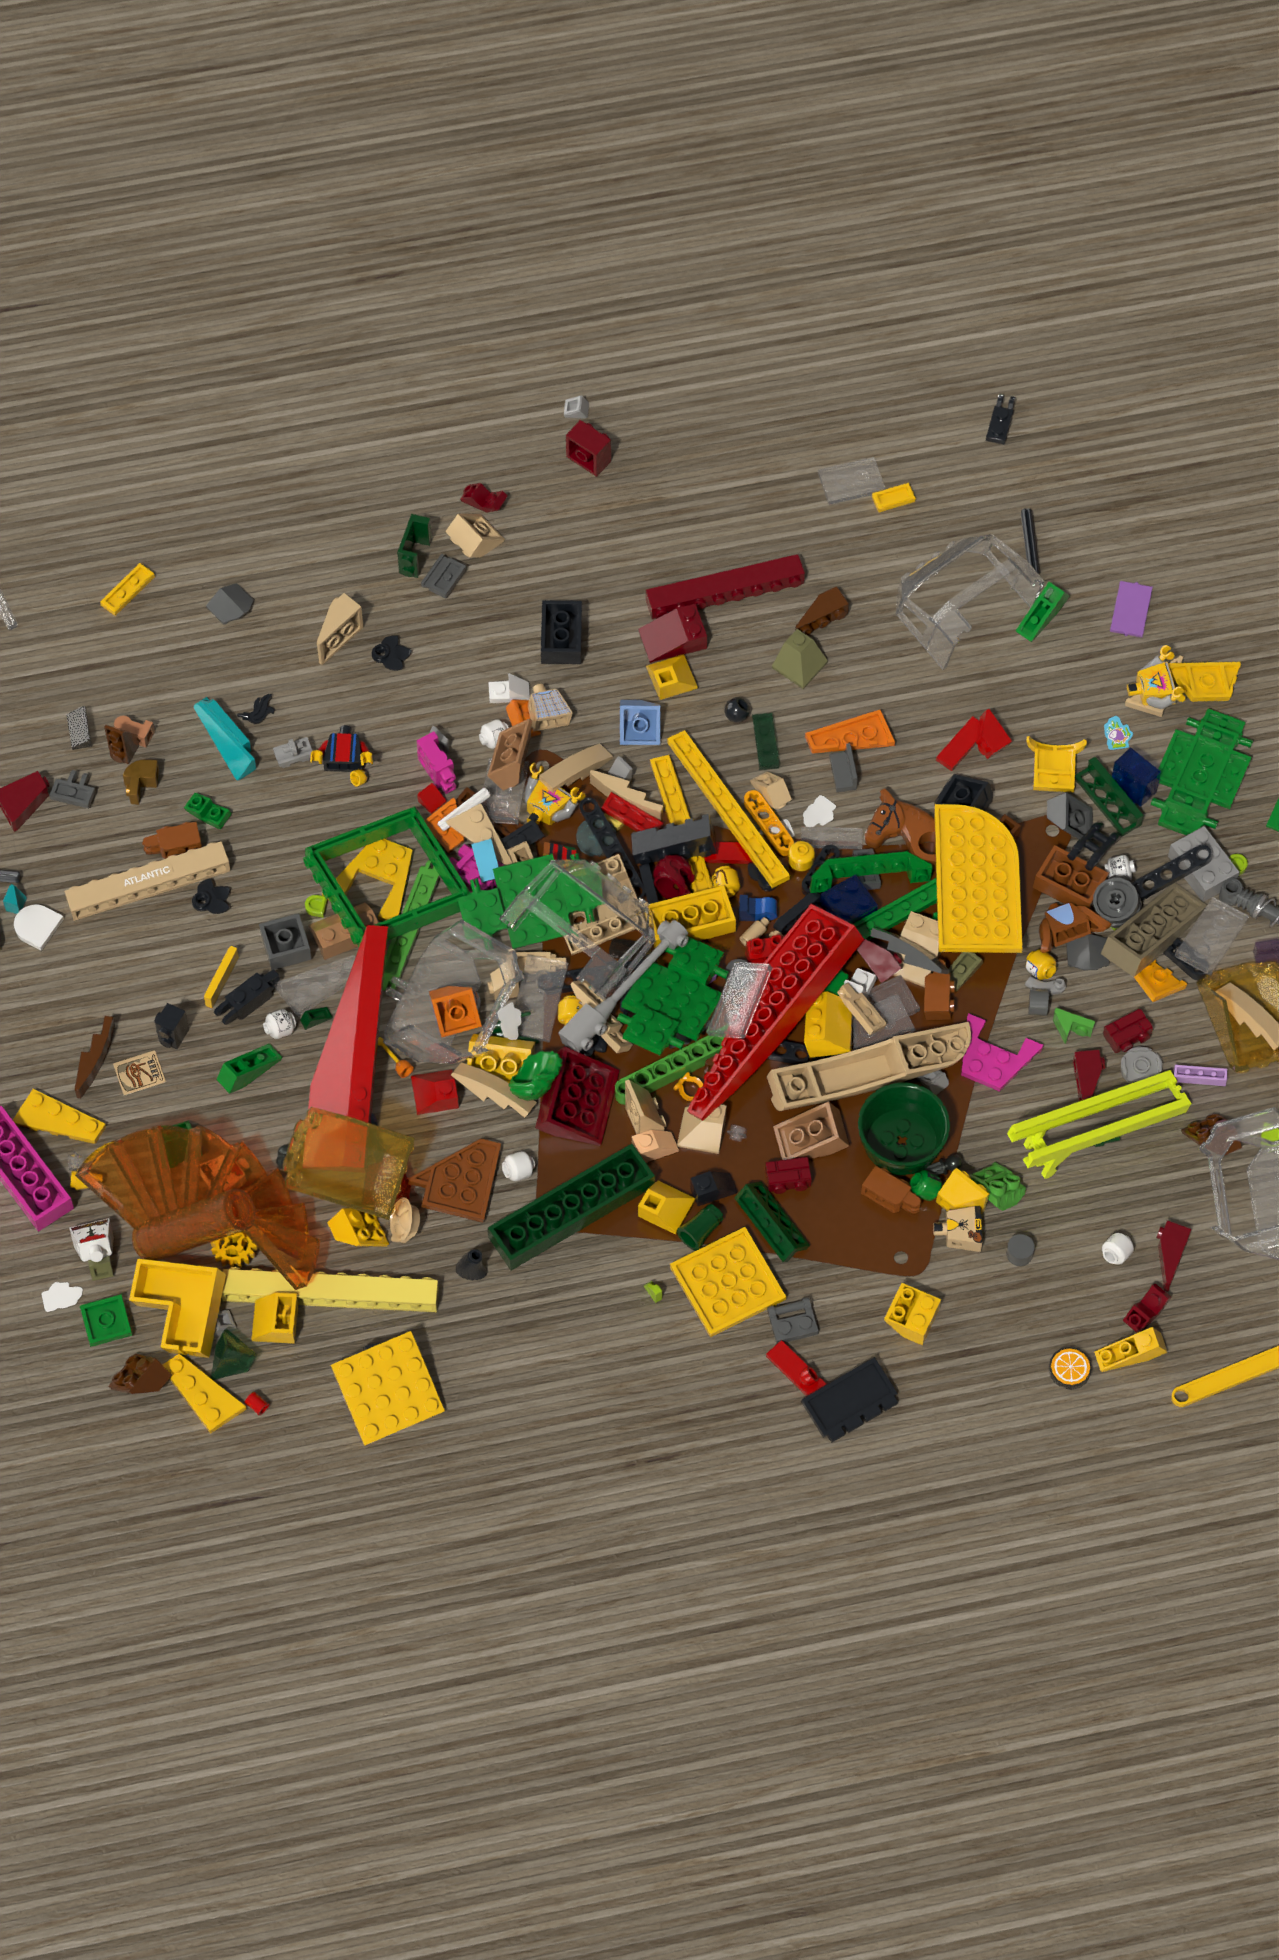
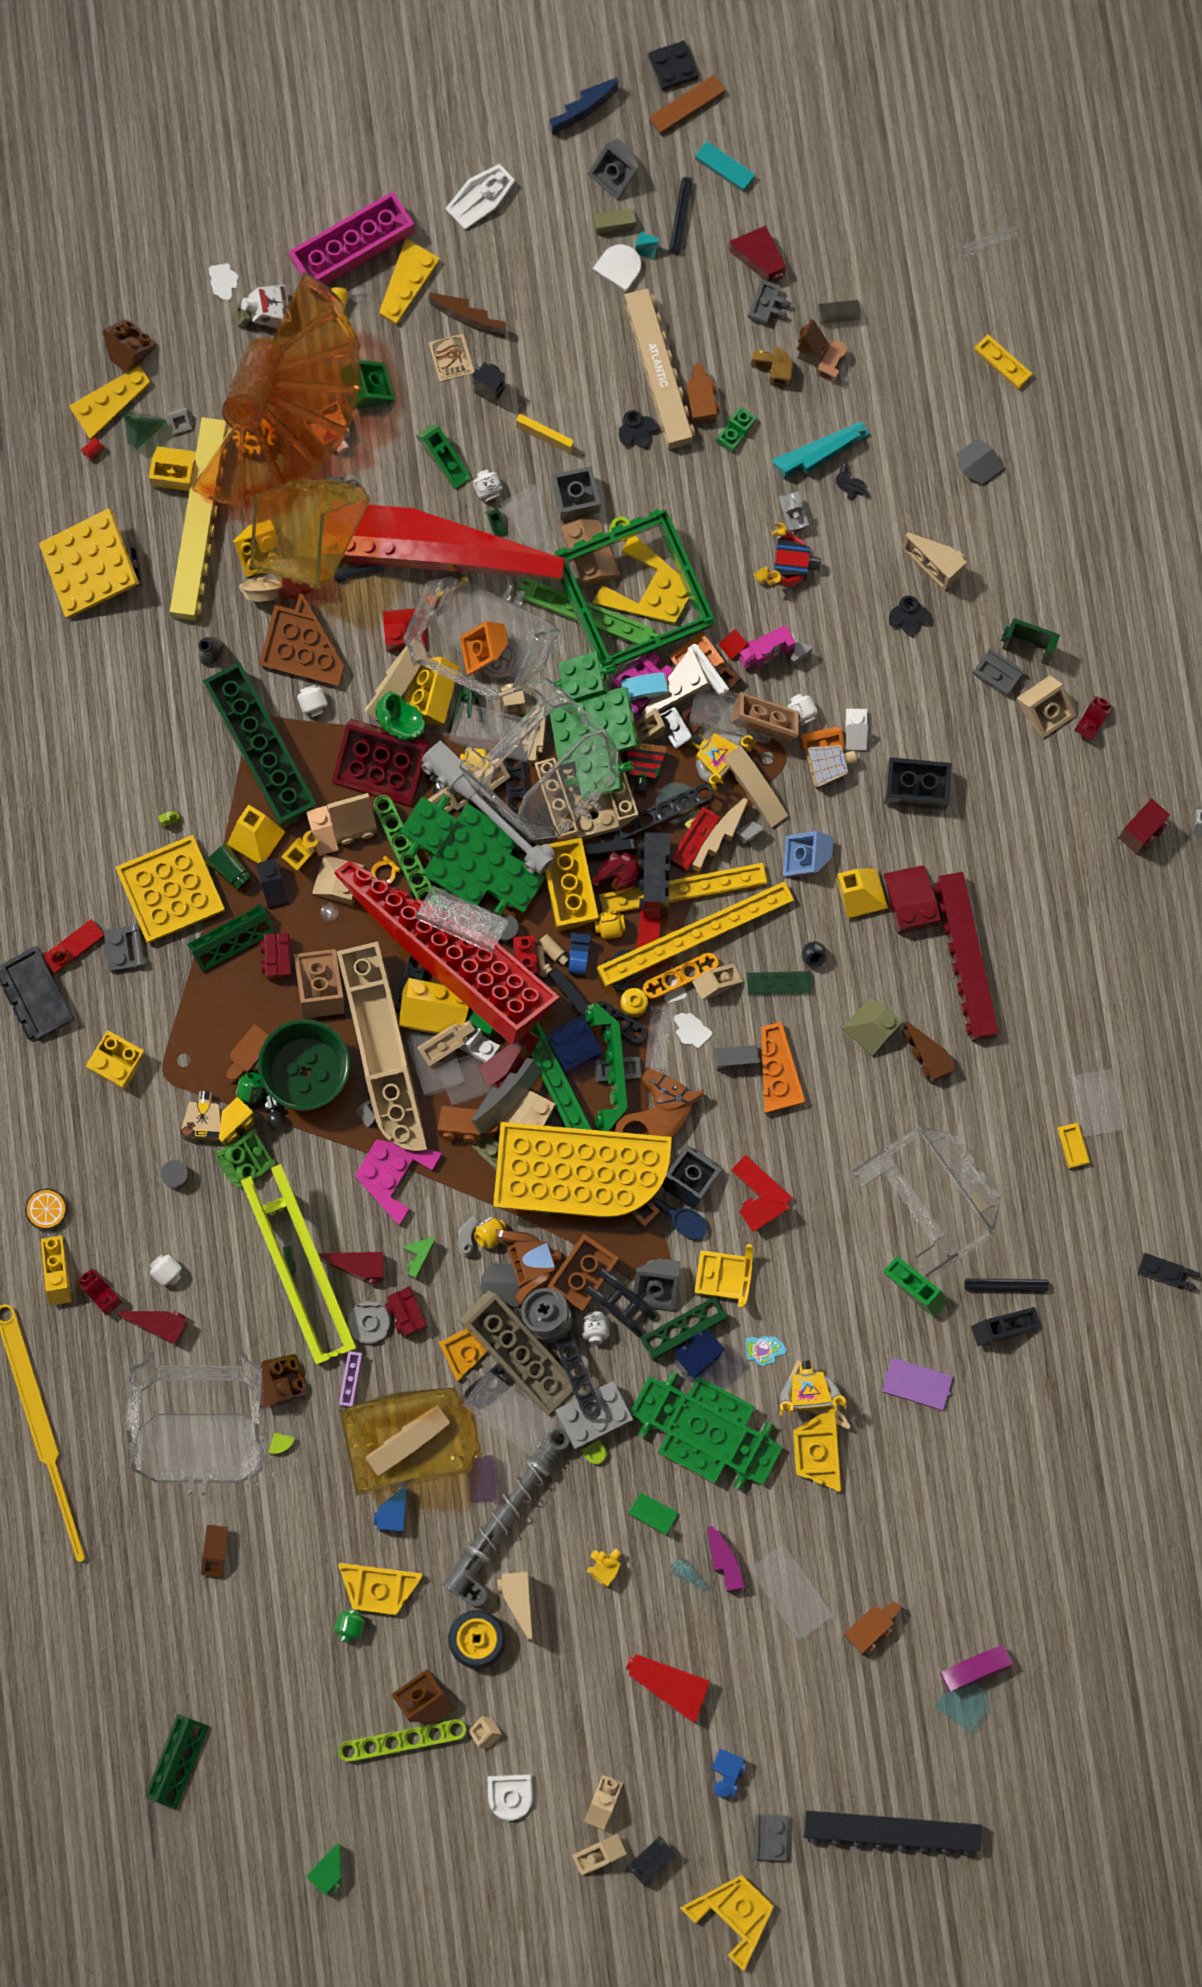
camera: 90 degrees right, 15 degrees up
green plate [80,1294,132,1347] -> none
yellow piece [129,1259,226,1358] -> none
black hinge [214,969,280,1025] -> none
white sticker [497,1002,521,1040] -> none
dark grey piece [1028,989,1049,1016] -> none
none -> yellow brick [281,830,320,870]
none -> dark blue piece [653,1198,707,1239]
none -> black slope [971,1307,1041,1346]

